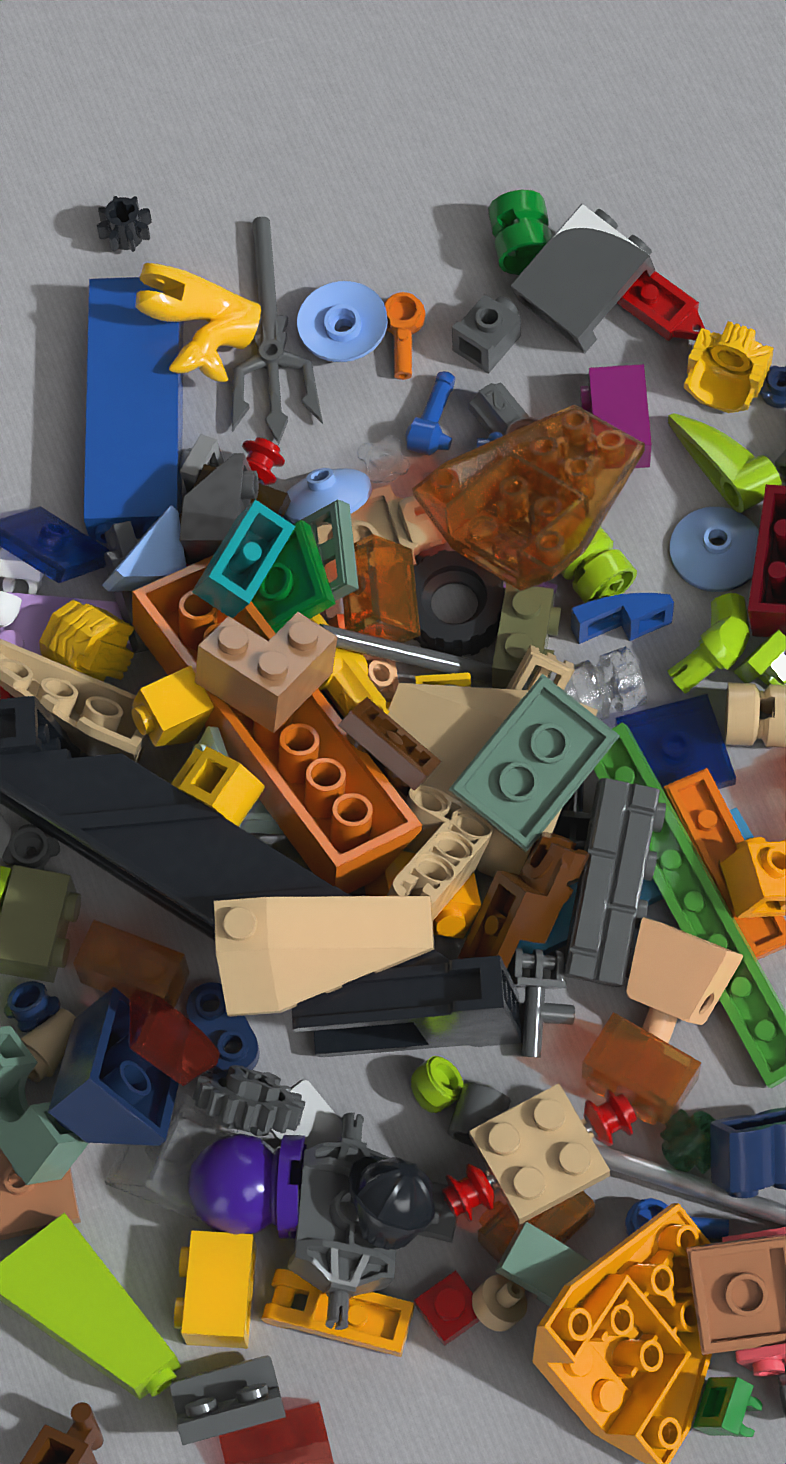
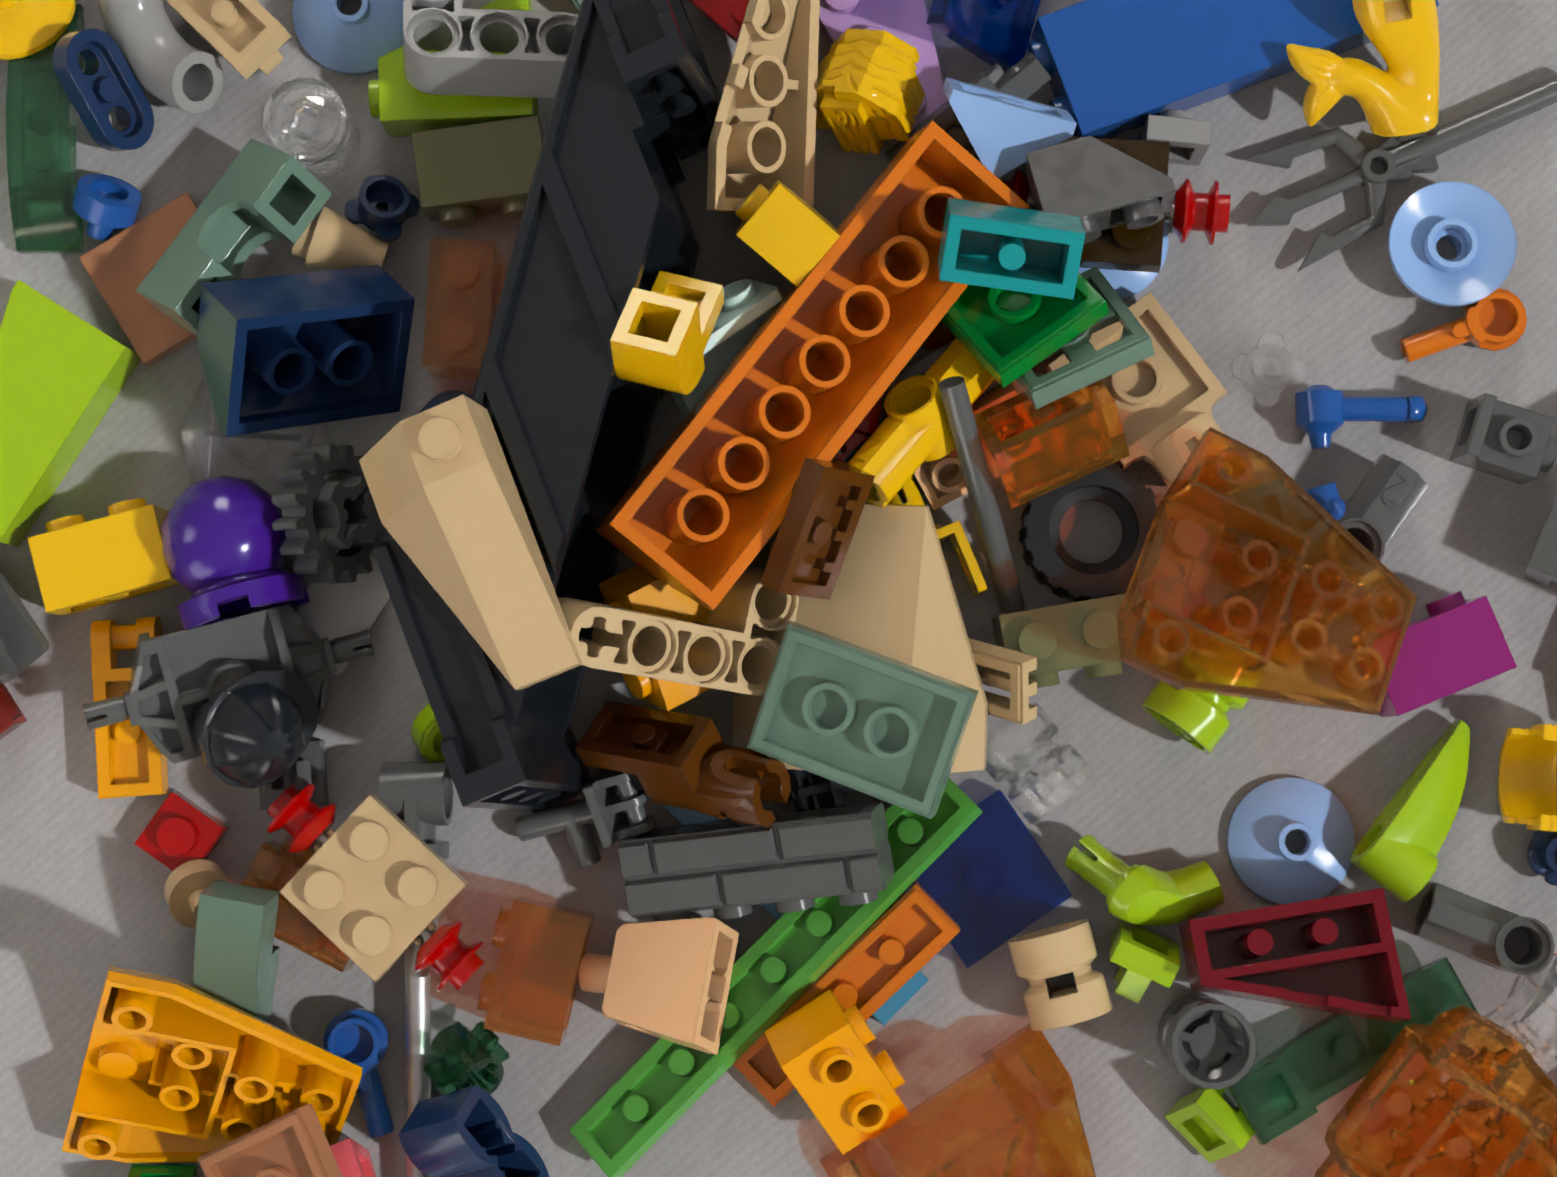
camera: 65 degrees right, 20 degrees up
clear red slope [130,990,220,1086] -> none
medium nougat brick [195,612,337,733] -> none
light blue dish [284,468,372,523] -> none
blue slope [571,593,674,644] -> none

